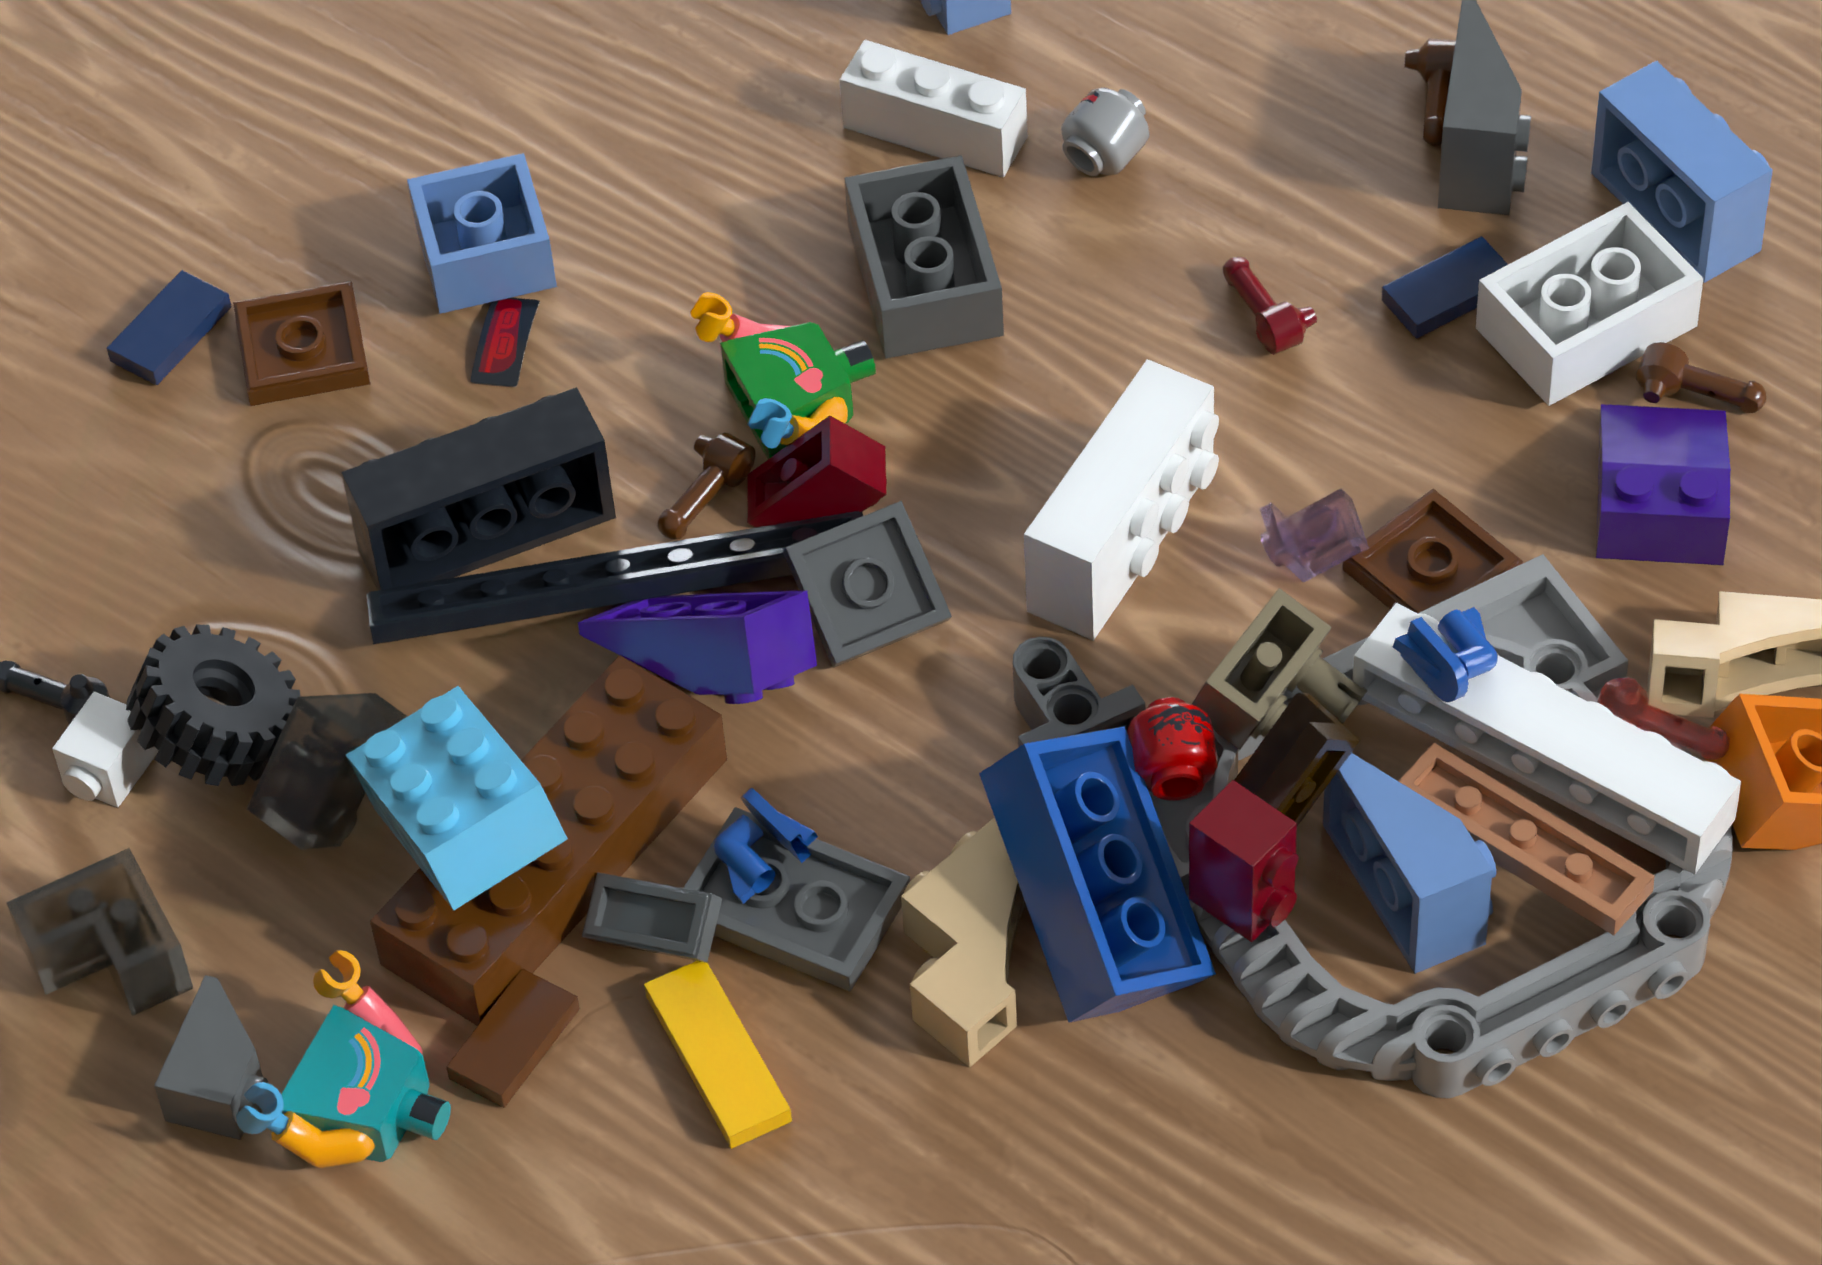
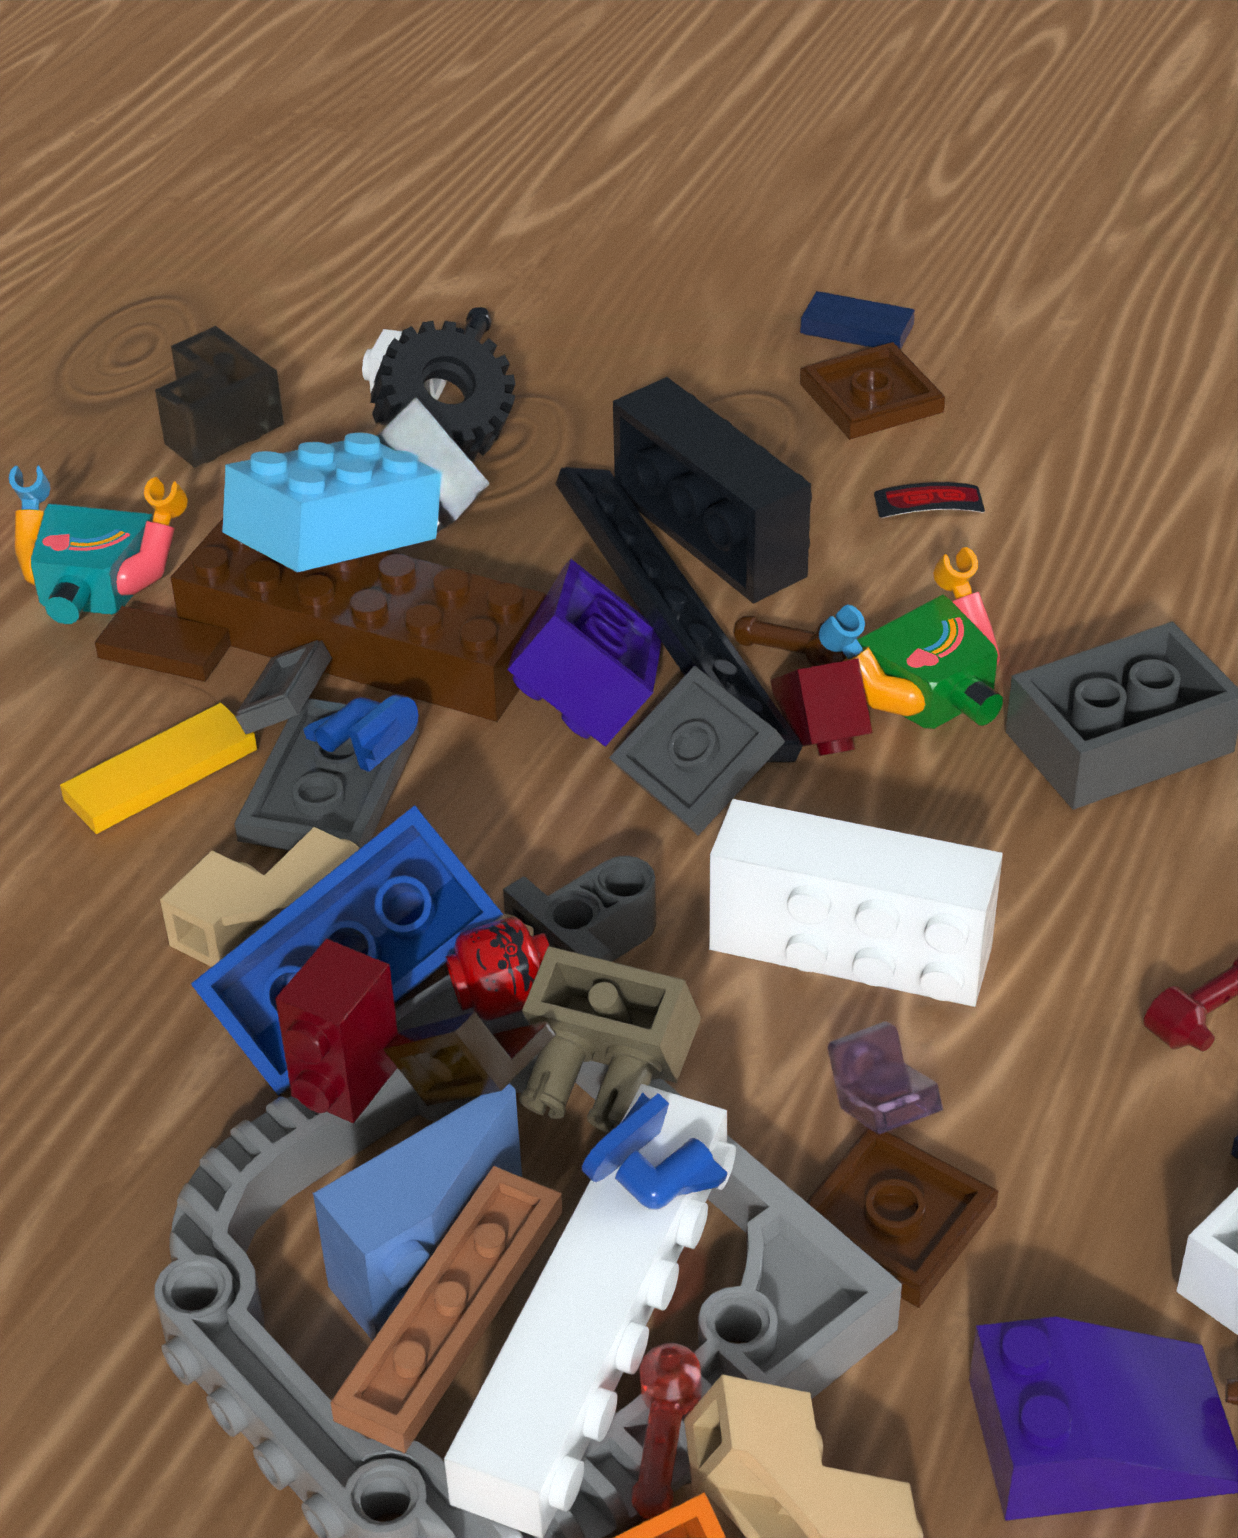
camera: 75 degrees right, 10 degrees down
dark grey slope [154,975,268,1140] -> none
medium blue brick [407,153,557,314] -> none

